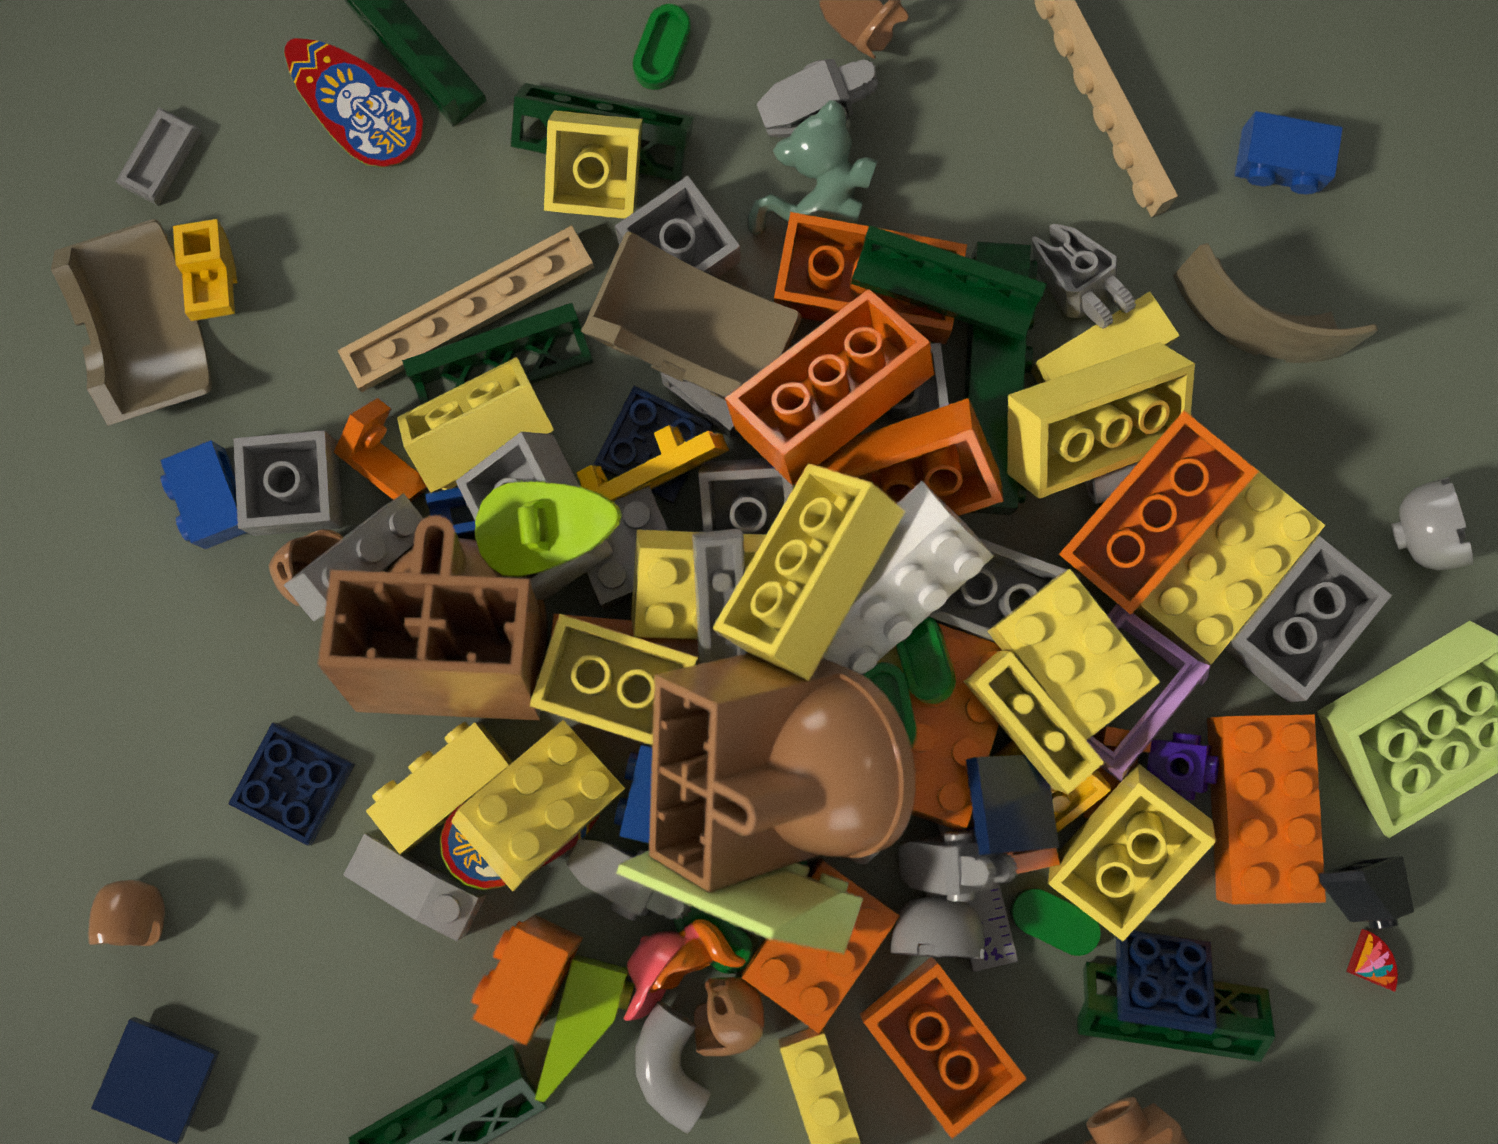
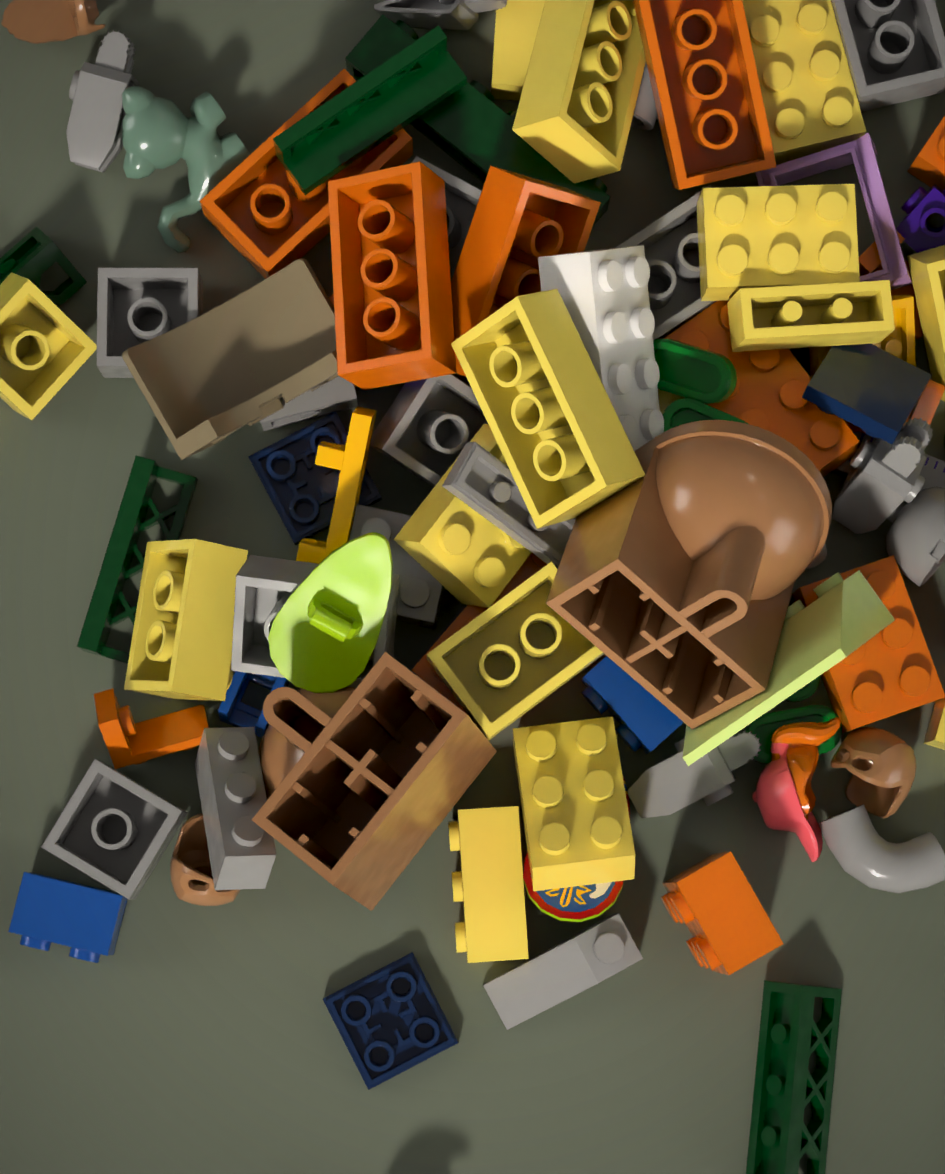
camera: 60 degrees left, 0 degrees up
tan plate [337,225,594,392] -> none
lime slope [535,955,634,1102] -> none

